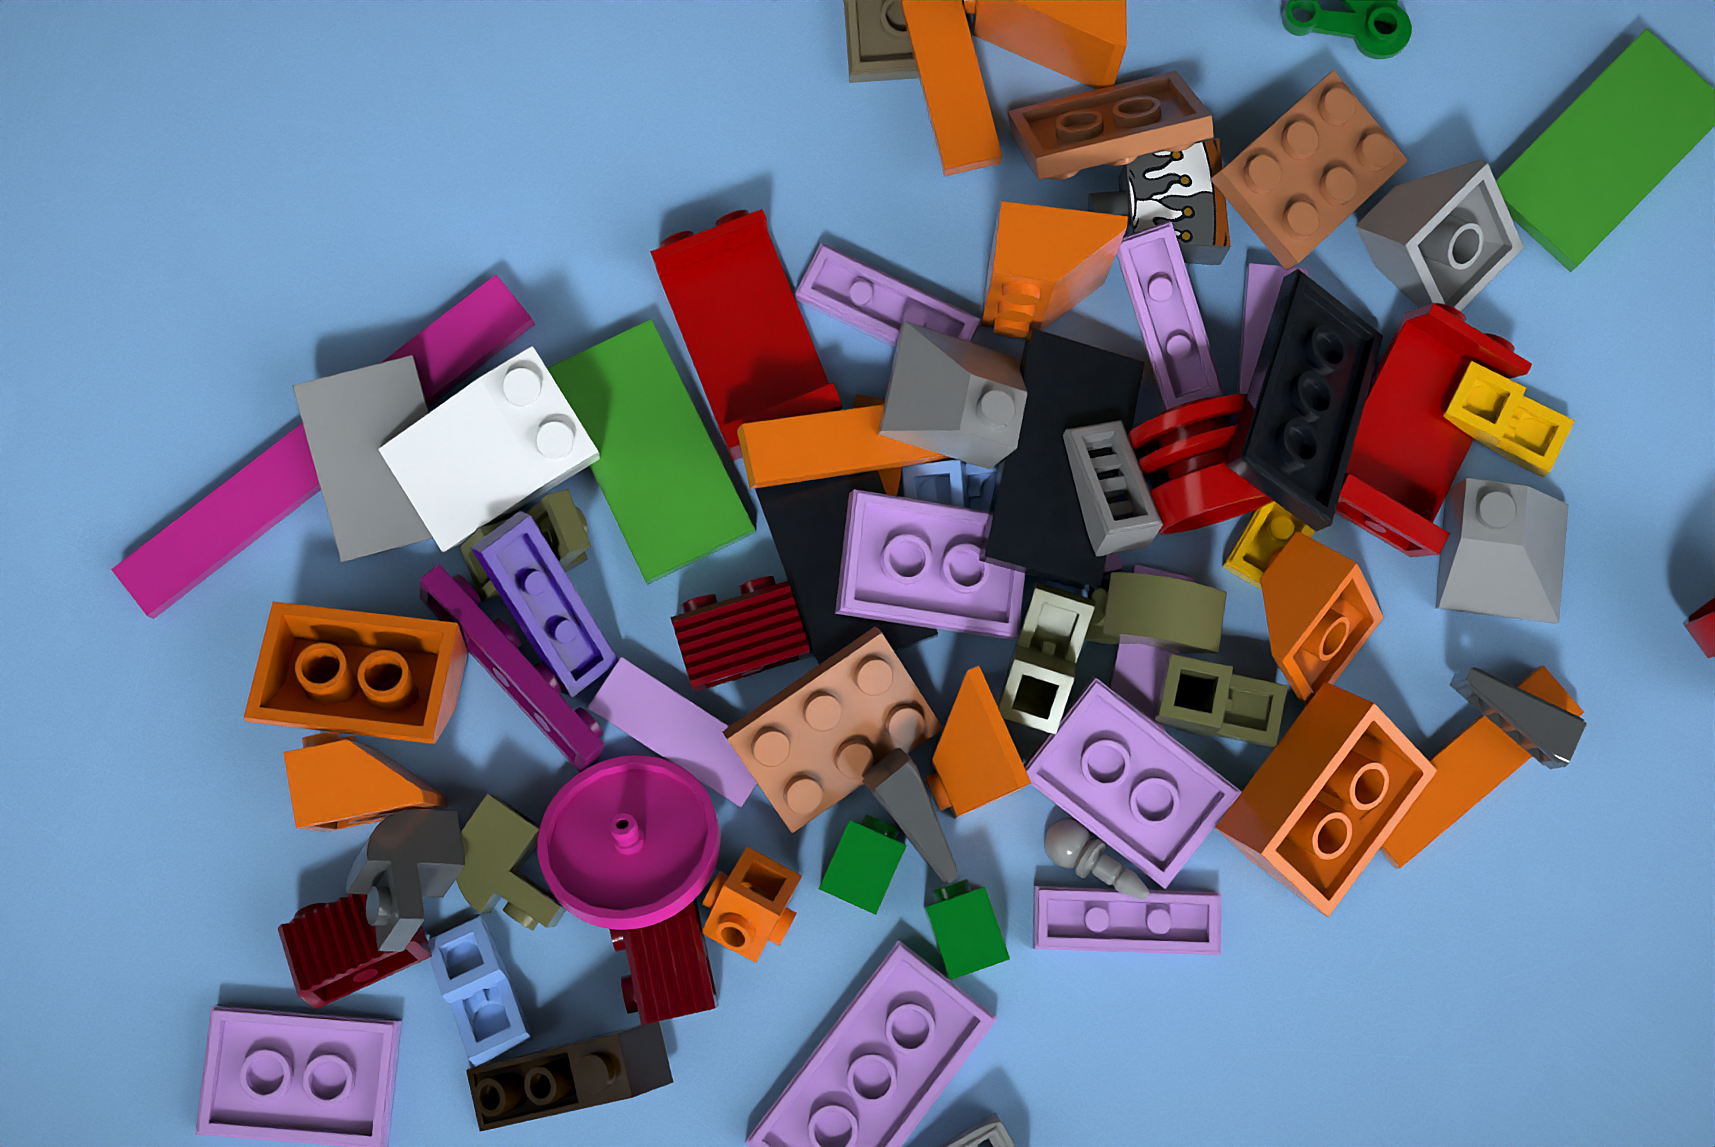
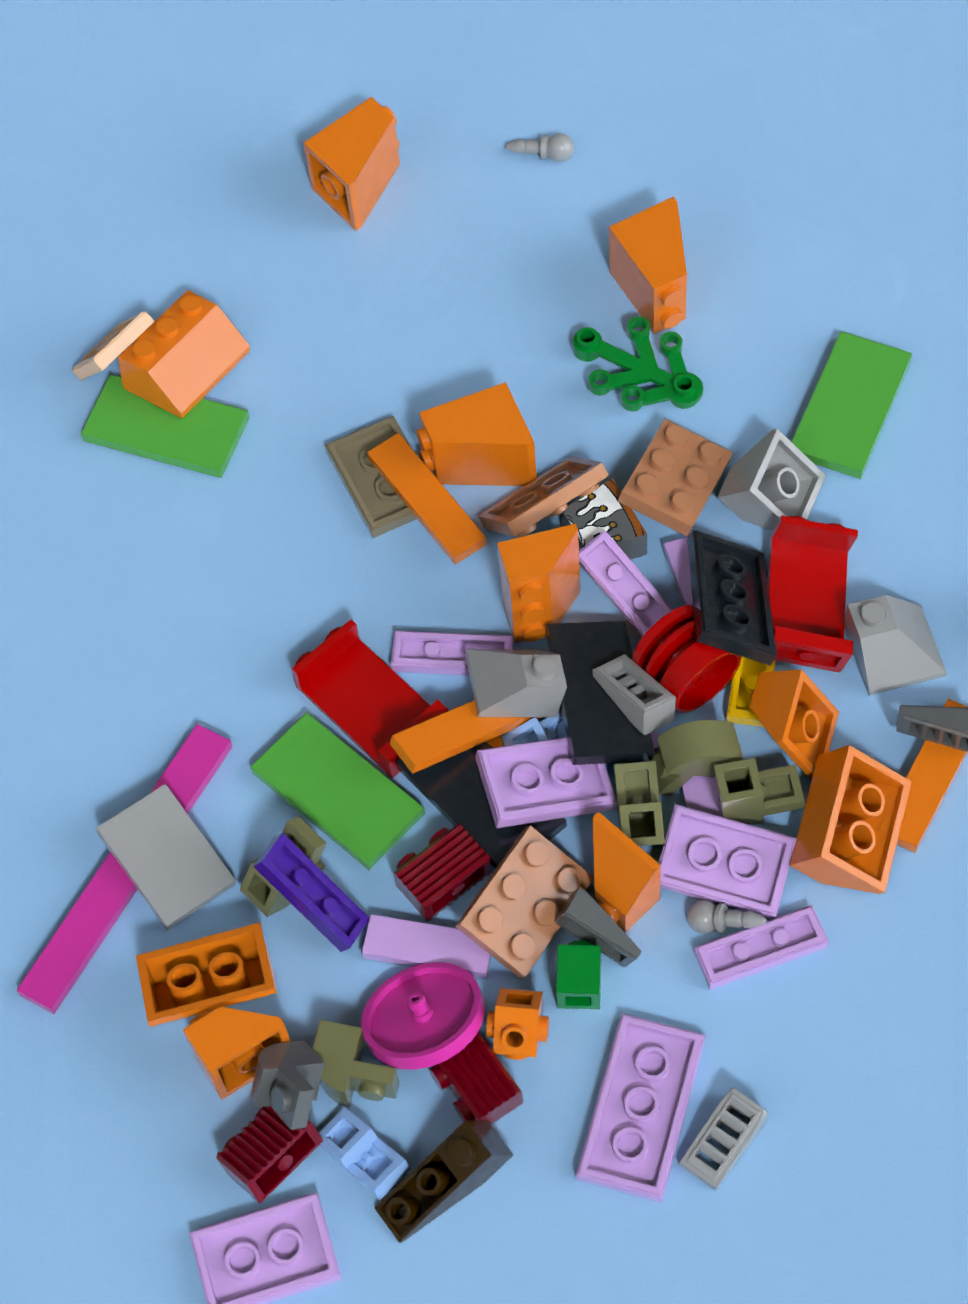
camera: 15 degrees left, 20 degrees down
white slope [378,346,600,553] -> none
magenta plate [420,564,604,773] -> none
green brick [923,879,1010,980] -> none
yellow slope [1443,361,1575,477] -> none

